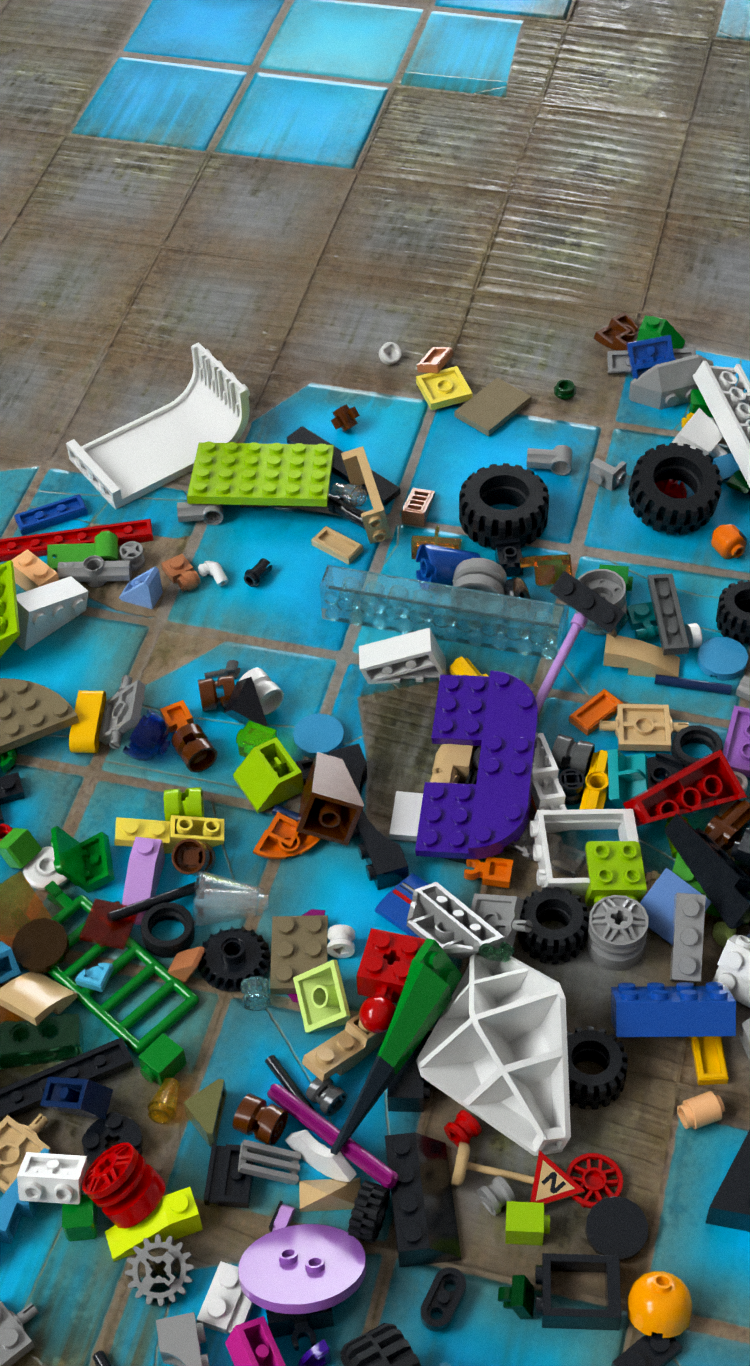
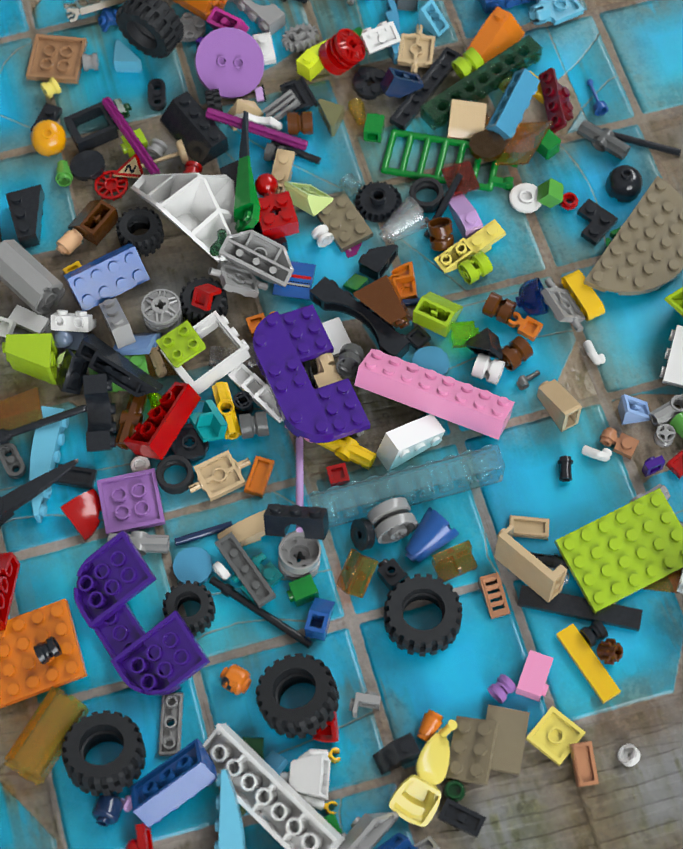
camera: 150 degrees right, 15 degrees up
green bracket [51,826,115,893] -> none
medium azure tile [75,963,114,992] -> none
nougat slope [168,946,205,983] -> none
light grey piece [526,445,573,476] -> none
none -> bright green cone [55,160,73,187]
none -> reddish brown slope [68,200,119,246]
none -> magenta axle [102,96,160,175]
none -> red panel [191,283,222,311]
none -> black bar [209,576,313,649]
none -> blue slope [304,597,335,641]
none -> red plate [326,463,350,487]
none -> dark grey wheel [336,343,364,378]
none -> green slope [343,273,369,295]
none -> bright pink brick [354,349,515,440]
none -> black slope [358,244,398,281]
none -> black slope [373,732,420,775]
none -> light yellow piece [389,720,457,827]
none -> orange cone [417,709,443,742]
none -> black plate [438,798,486,838]
none -> dark tan plate [445,716,499,785]
none -> medium lavender wheel [487,674,517,703]
none -> bright pink brick [515,650,554,702]
none -> tan slope [537,379,582,432]
none -> yellow tile [556,623,621,704]
none -> black wheel [579,619,608,647]
none -> white arm [583,340,606,366]
none -> dark purple plate [642,455,666,477]

